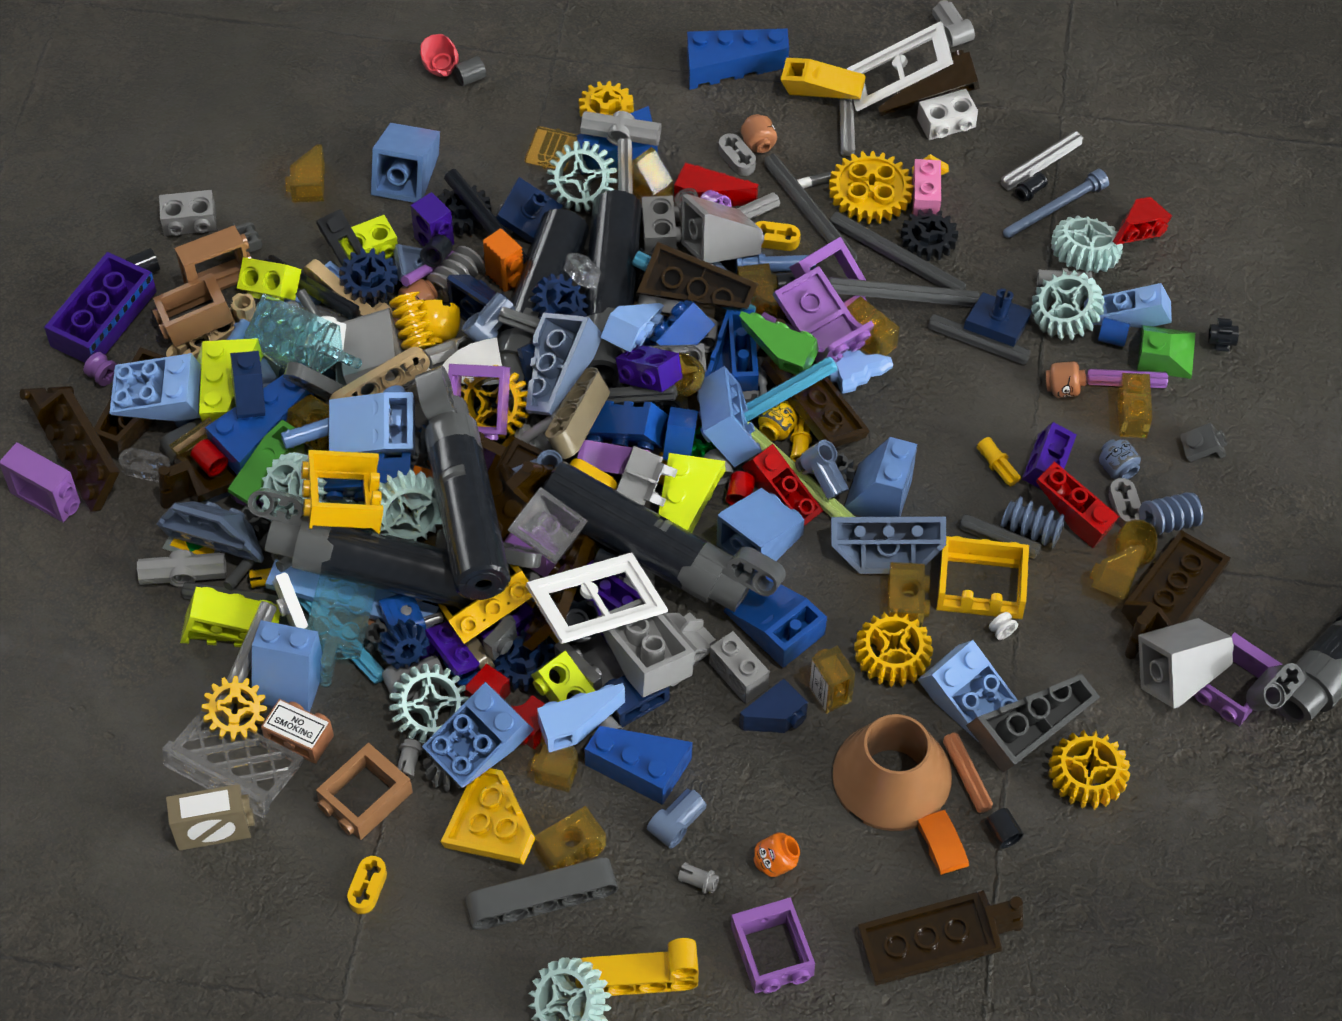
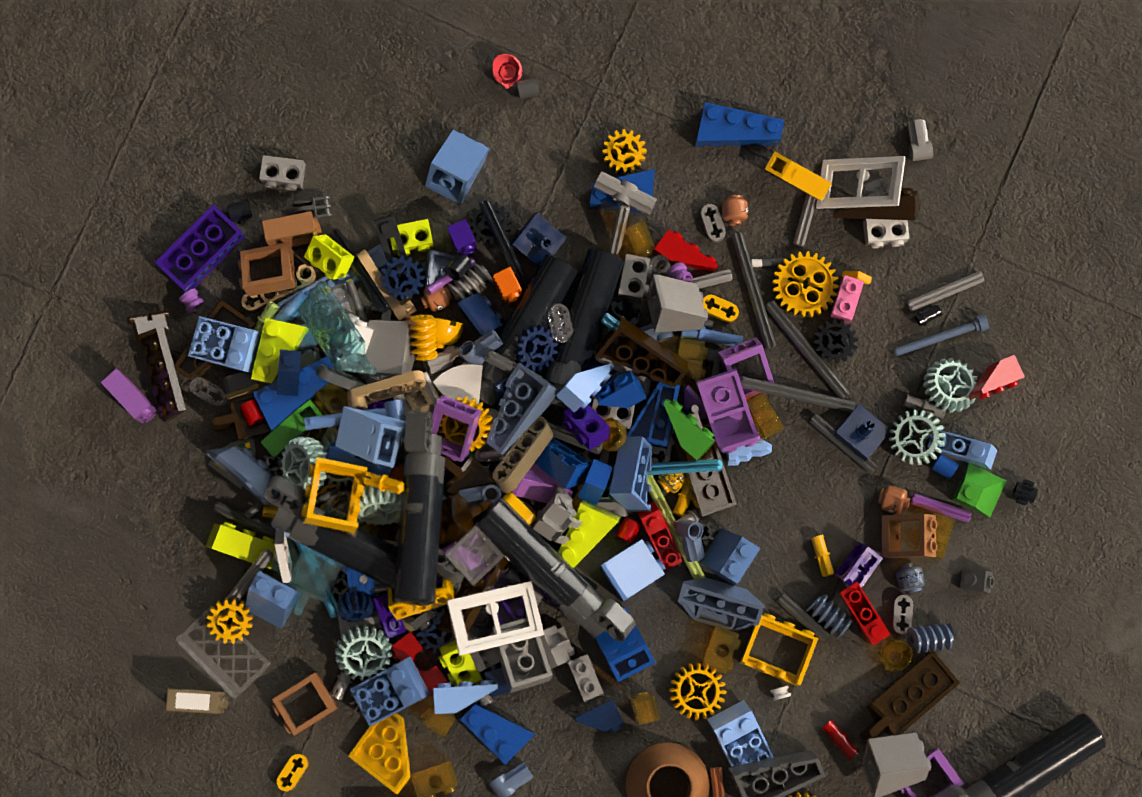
camera: 10 degrees right, 25 degrees up
light grey piece [137,550,227,587] -> none
brick [261,699,334,764] -> none
clear yellow slope [285,144,325,202] -> none
clear yellow piece [525,126,577,171] -> none
light aqua gear [547,141,618,212] -> none
clear yellow slope [1089,543,1148,600] -> none
none -> yellow axle [363,472,404,494]
none -> red pin [822,719,860,760]
none -> medium nougat window [882,514,937,558]

